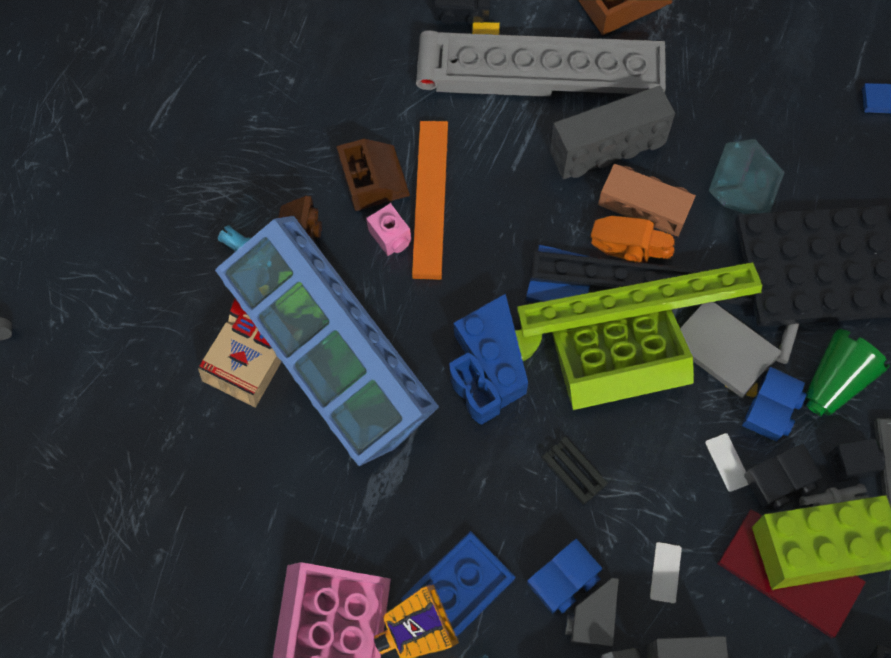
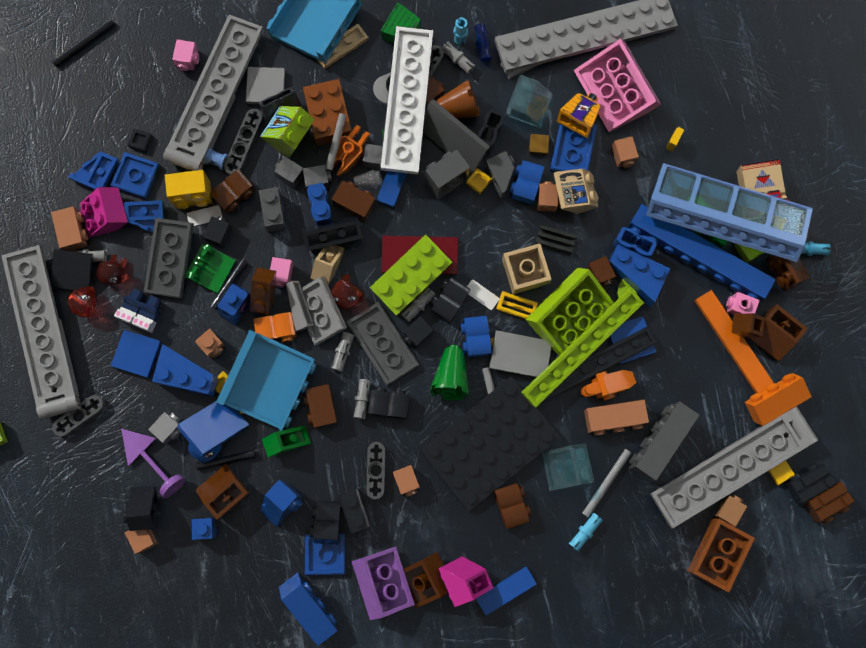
camera: 140 degrees right, 10 degrees up
white sticker [650,542,682,603] -> none
none -> yellow tile [466,168,492,195]
none -> reddish brown brick [494,483,532,529]
none -> yellow tile [496,291,538,319]
none -> tan brick [502,244,552,294]
none -> pearl gold tile [529,134,549,155]
none -> nougat brick [537,182,558,212]
none -> tan slope [554,169,598,214]
none -> medium azure pin [569,513,603,552]
none -> light grey bar [582,449,632,518]
none -> reddish brown brick [586,256,616,288]
none -> nougat brick [611,137,639,168]
none -> blue brick [627,204,776,302]
none -> yellow tile [666,127,684,152]
none -> medium nougat brick [713,495,747,527]
none -> reddish brown brick [732,313,765,338]
none -> orange brick [745,373,812,426]

